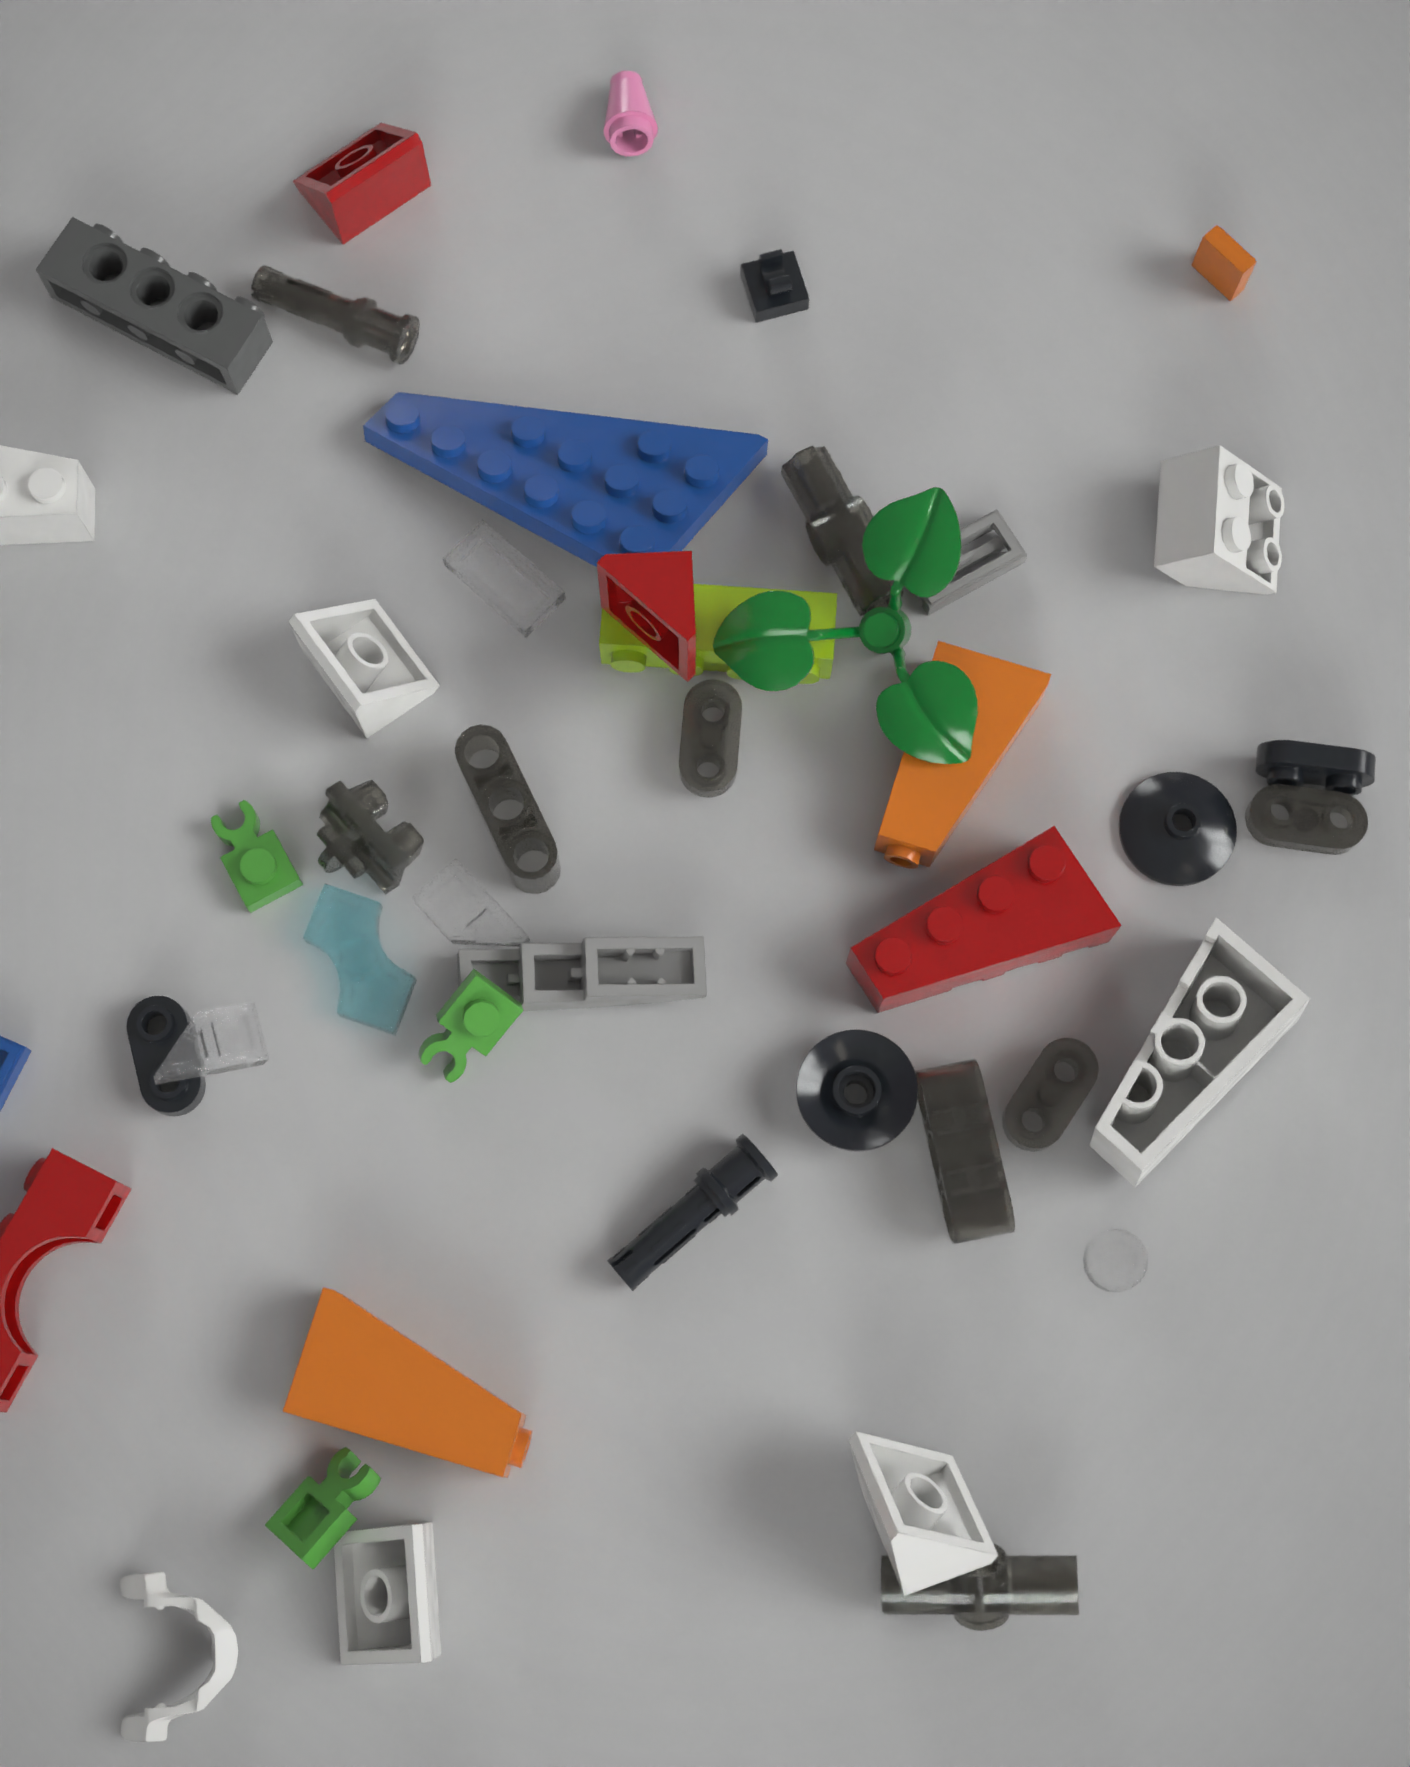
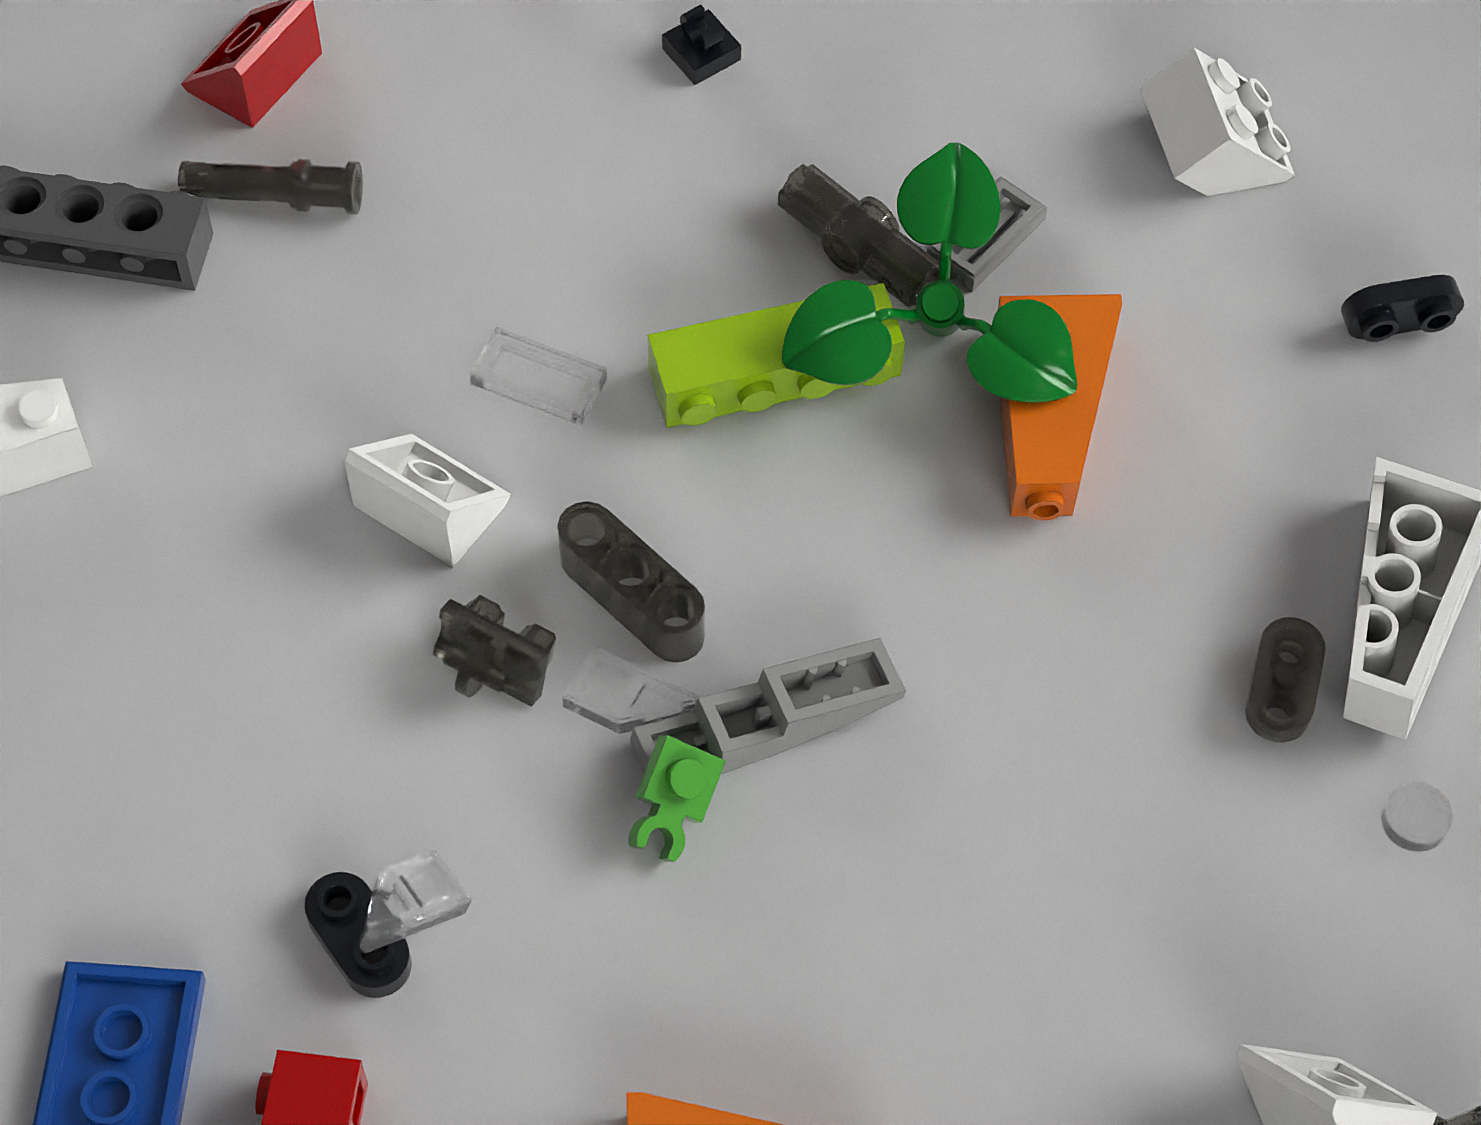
camera: 20 degrees left, 15 degrees down
bright green plate [211,800,303,913] -> none
clear light blue tile [303,884,417,1036] -> none
blue wing [363,392,768,567] -> none
red slope [597,551,696,682] -> none
black pin [607,1134,778,1291] -> none
clear smoke plate [679,679,742,798] -> none
black dish [796,1029,918,1151] -> none
red wedge [846,826,1122,1013] -> none
clear smoke beam [915,1059,1015,1244] -> none
black dish [1119,772,1237,886] -> none
clear smoke plate [1245,784,1368,855] -> none

